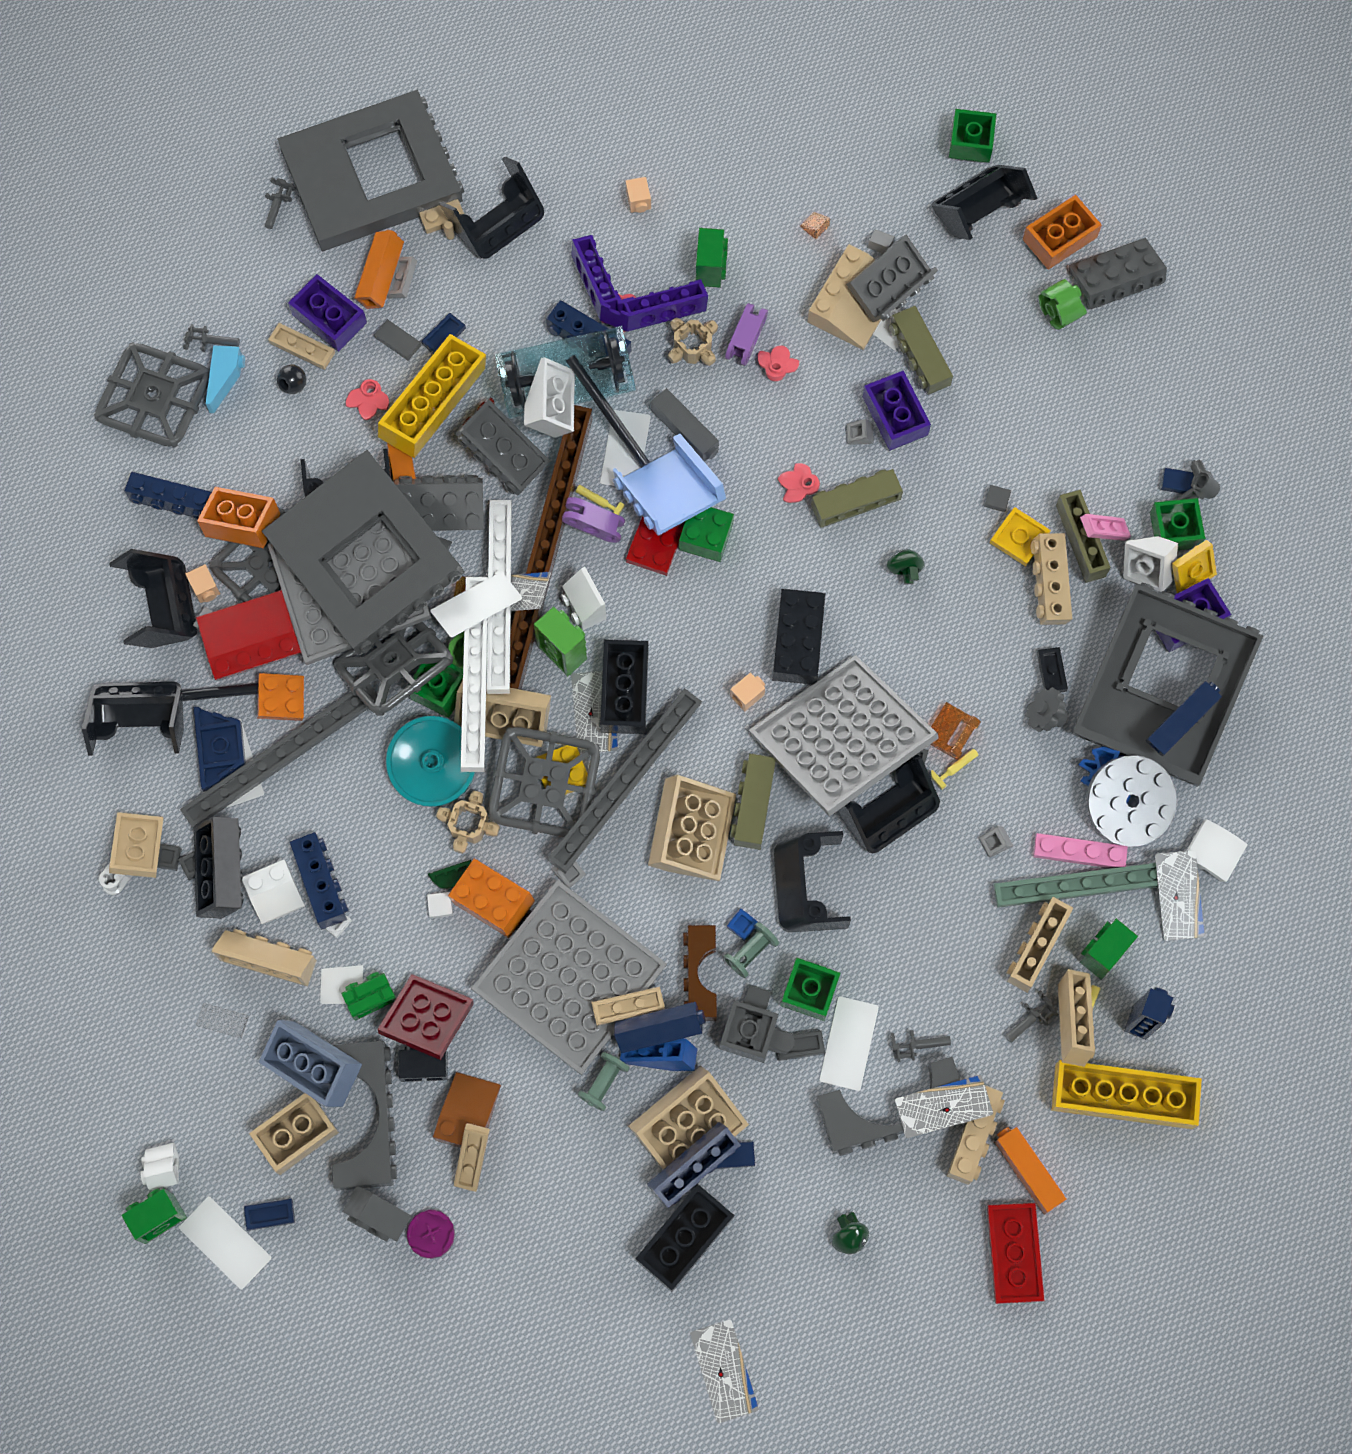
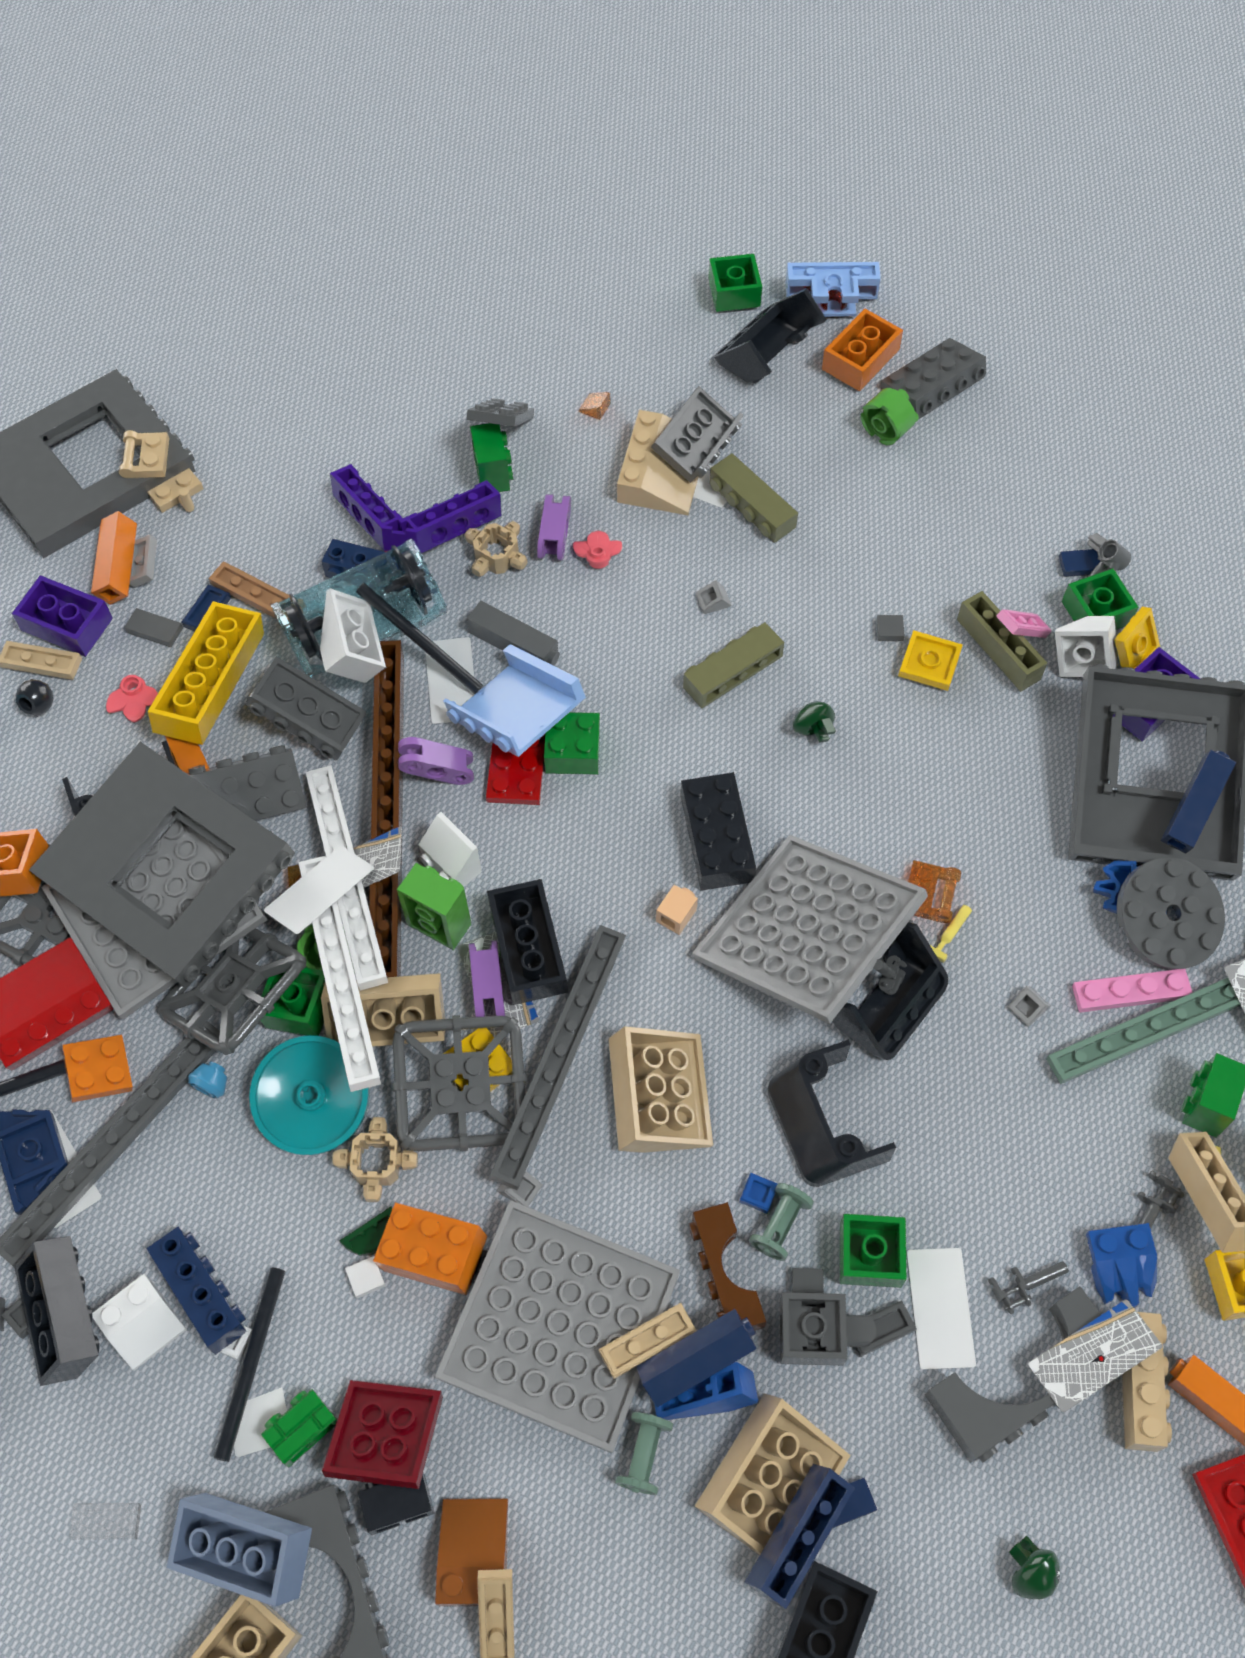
camera: 15 degrees left, 10 degrees down
tan slope [212,929,317,987] -> none
black windscreen [439,157,544,259] -> none
light yellow piece [576,485,625,515] -> none
light nougat brick [626,177,651,213] -> none
olive brick [730,753,776,850] -> none
coral plate [778,463,820,503] -> none
dark purple brick [862,370,931,451] -> none
light grey slope [868,229,895,253] -> none
tan brick [1006,897,1073,993] -> none
dark grey plant [1026,688,1068,732] -> none
tan brick [1031,533,1072,625] -> none
black plate [1037,647,1068,692] -> none
none -> tan plate [119,430,169,478]
none -> dark azure cone [188,1061,227,1099]
none -> medium nougat plate [208,561,306,627]
none -> black piece [214,1267,286,1462]
none -> dark grey plate [466,398,534,427]
none -> medium lavender piece [469,940,505,1017]
none -> light blue piece [785,262,881,317]
none -> dark grey piece [873,955,907,995]
none -> blue plate [1086,1223,1157,1308]

